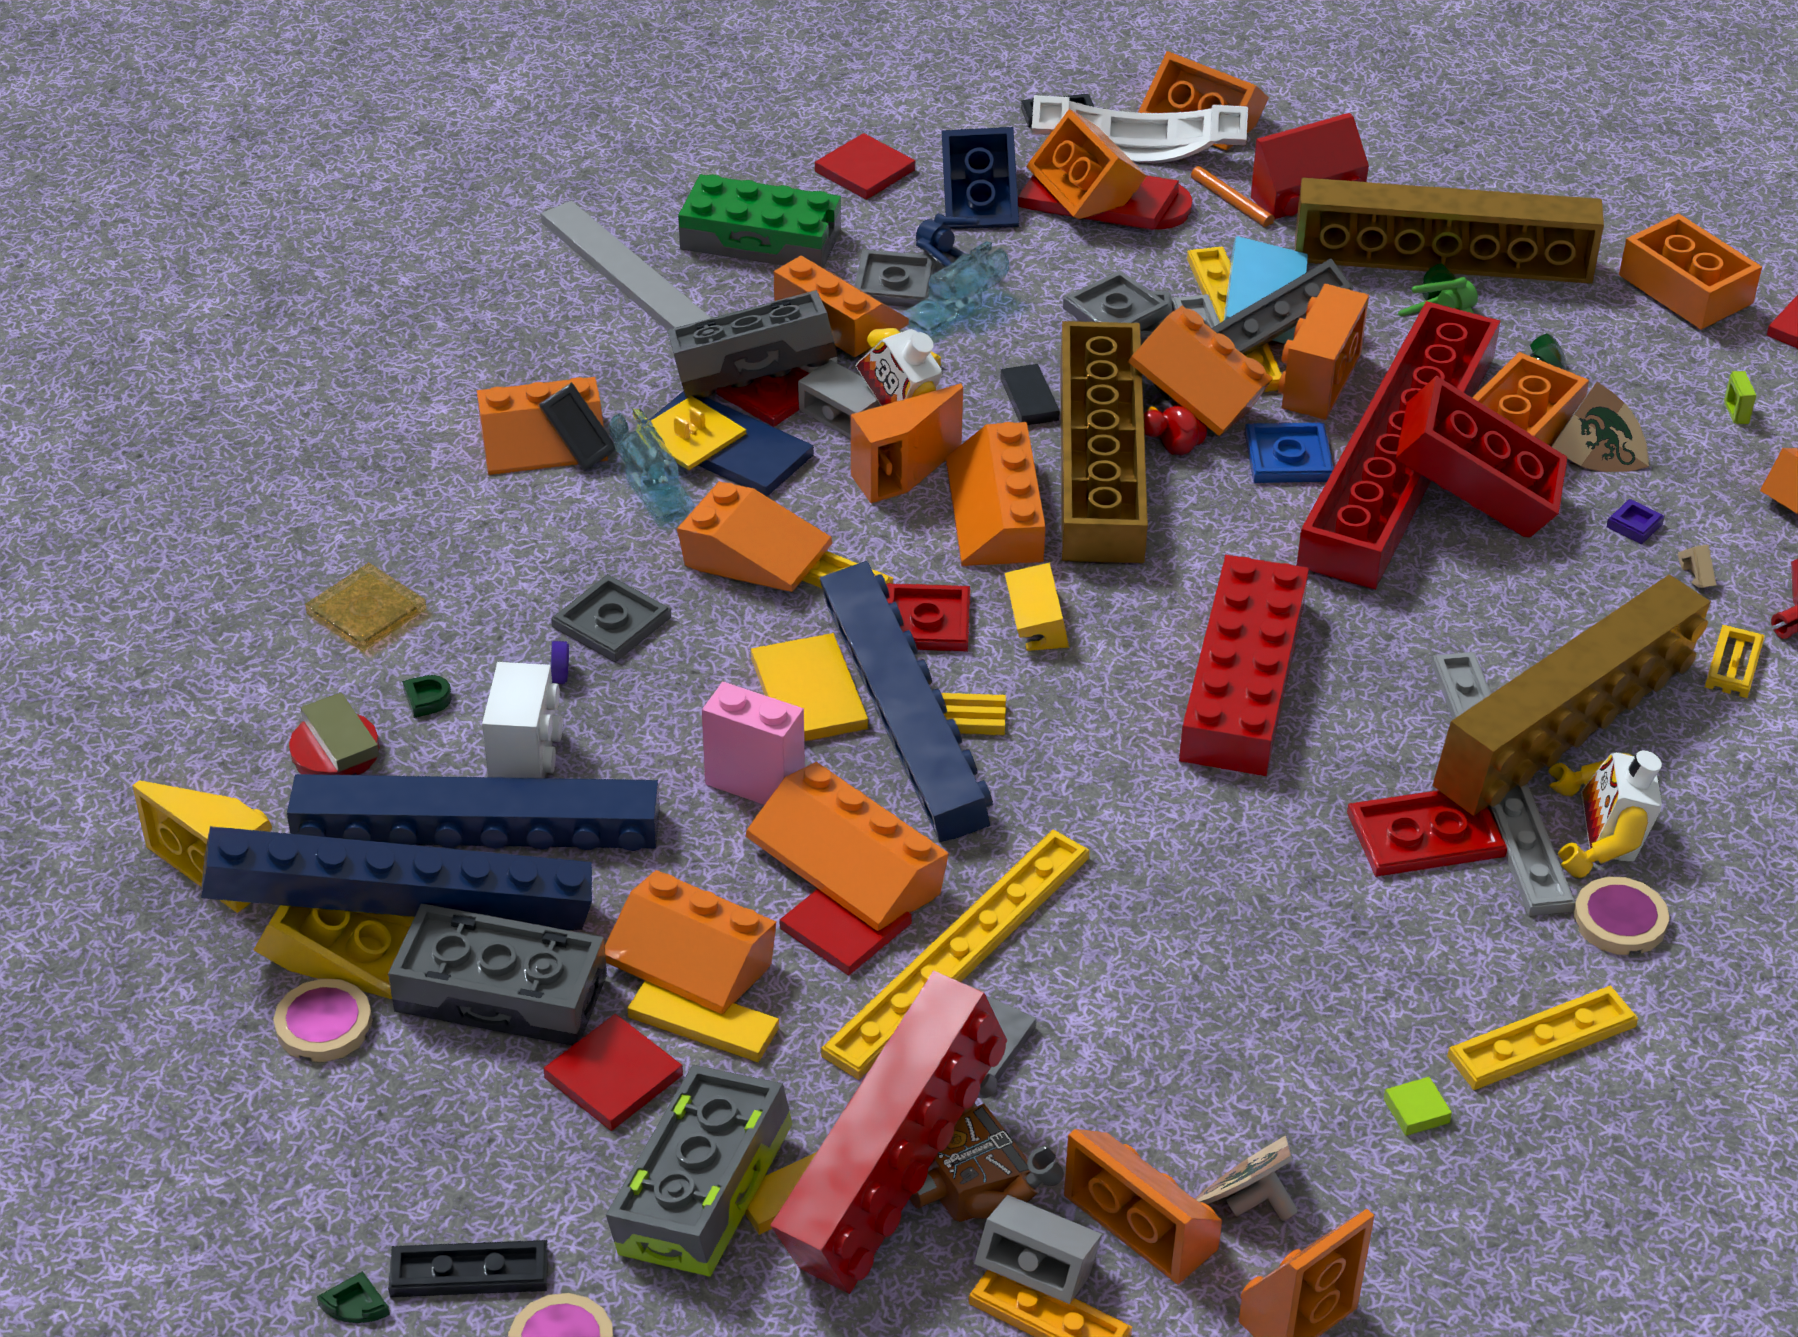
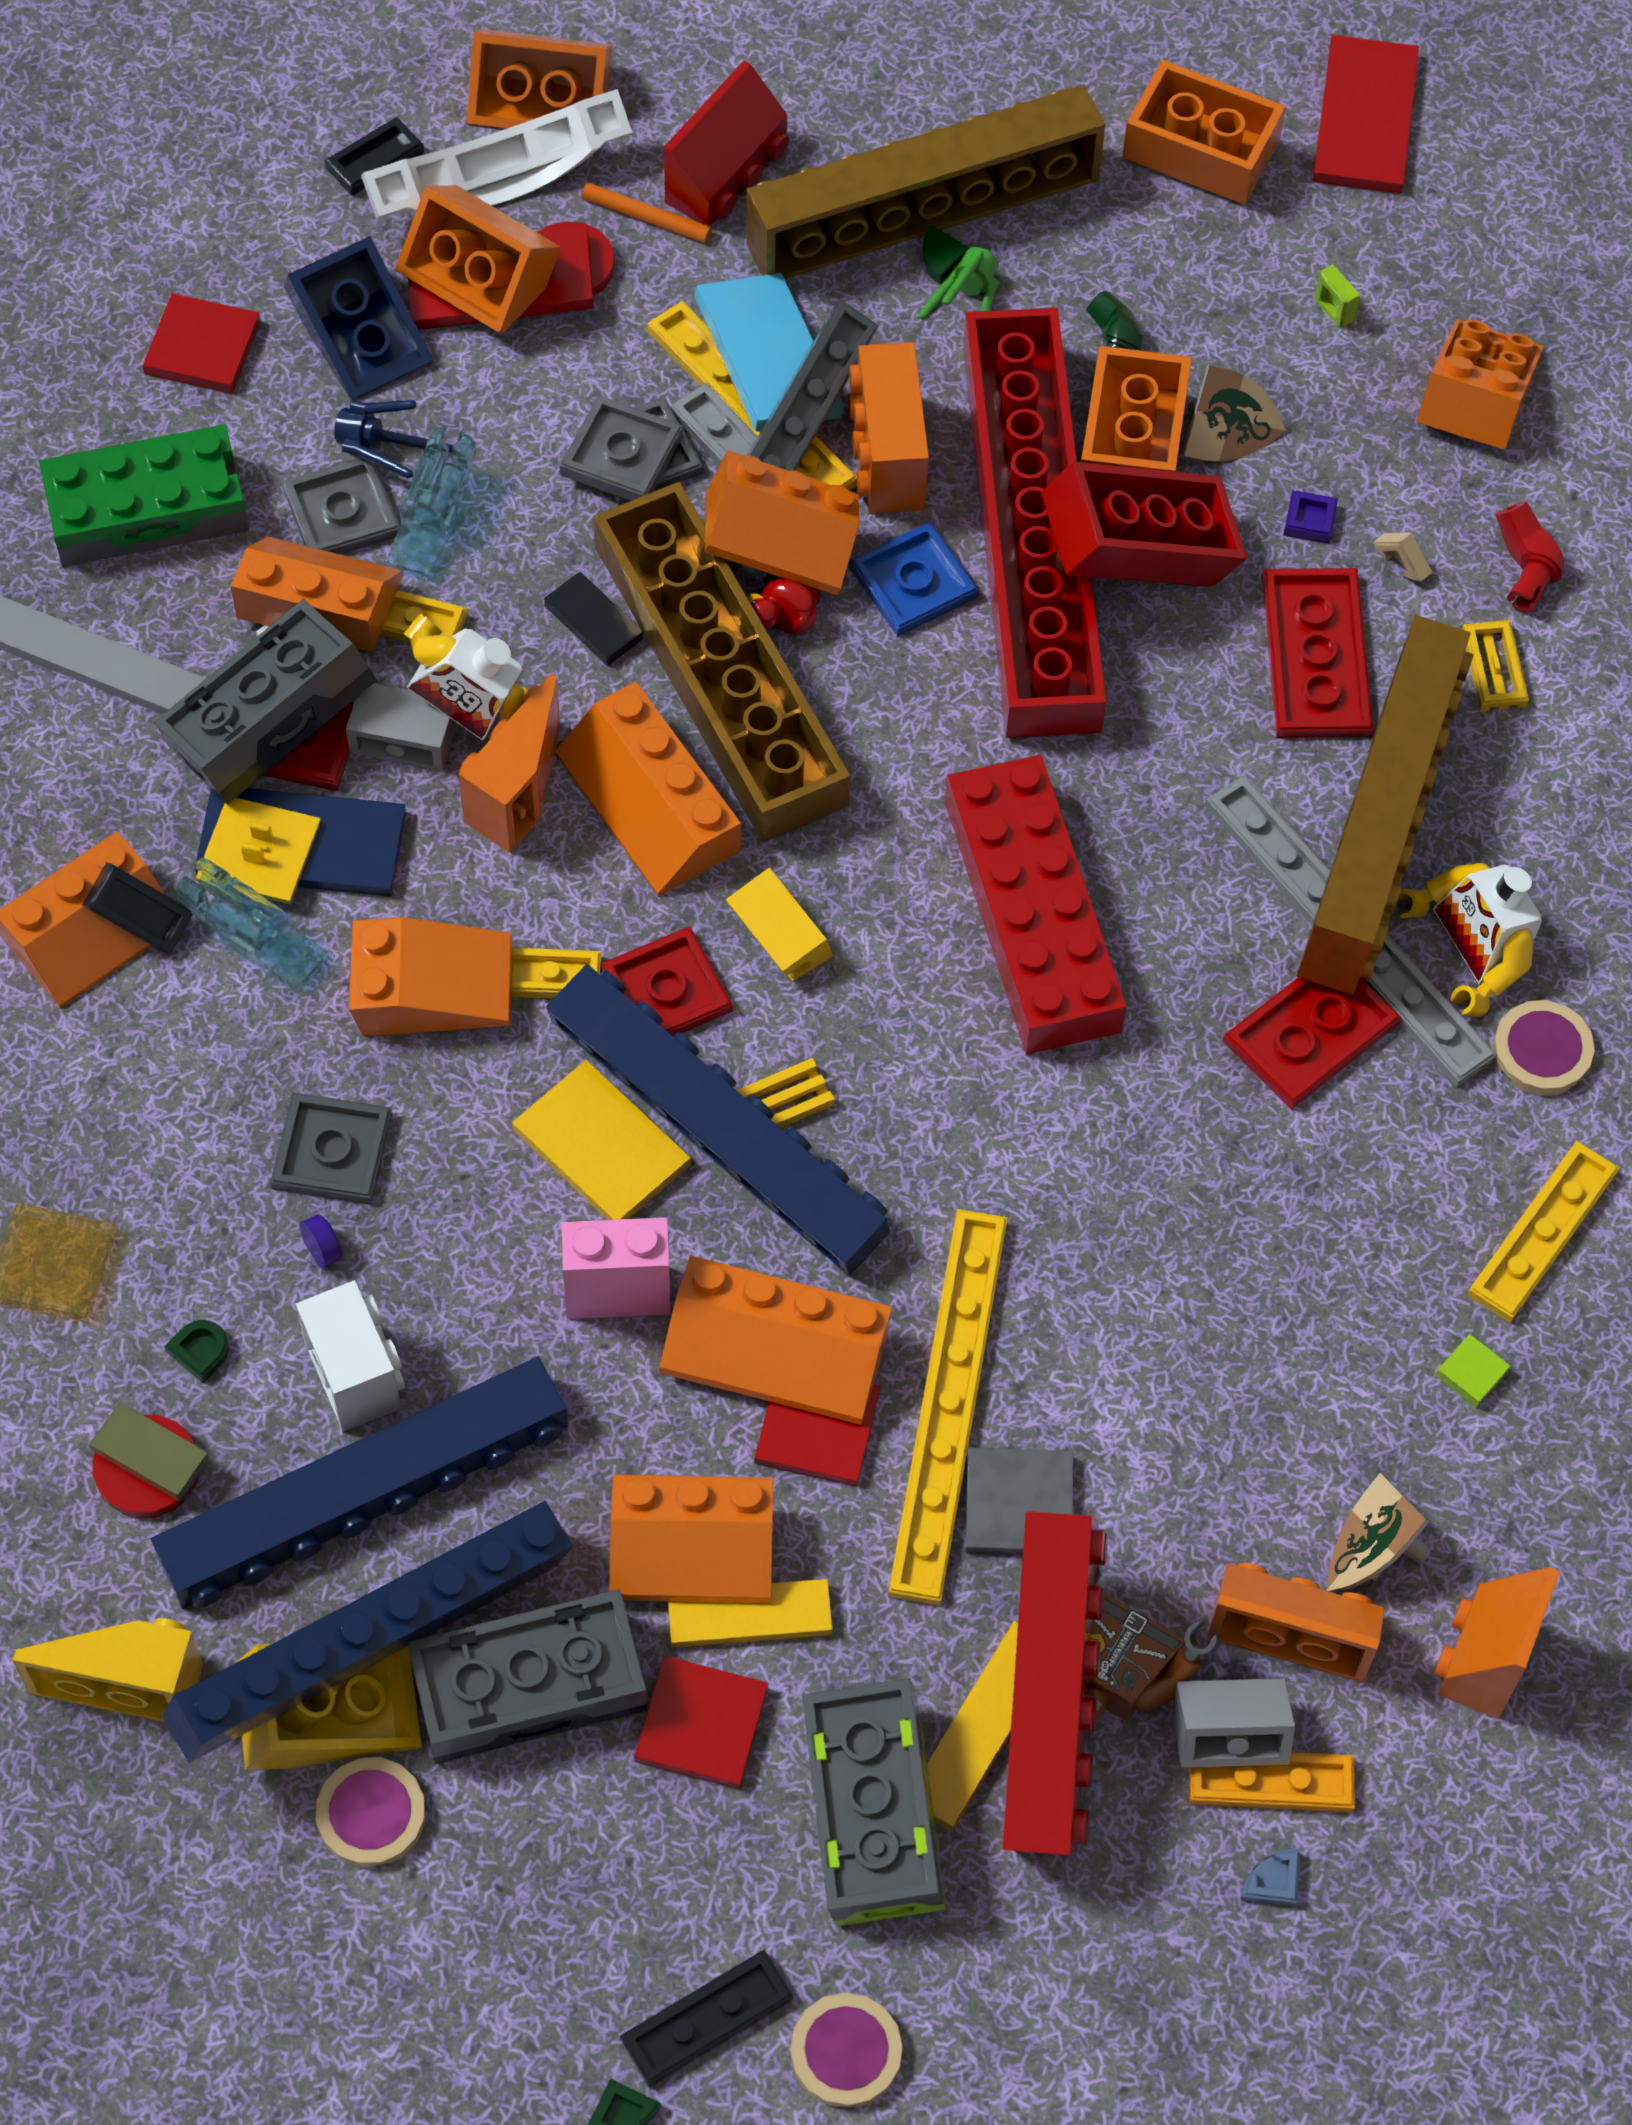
camera: 30 degrees left, 20 degrees up
none -> red tile [1262,568,1373,738]

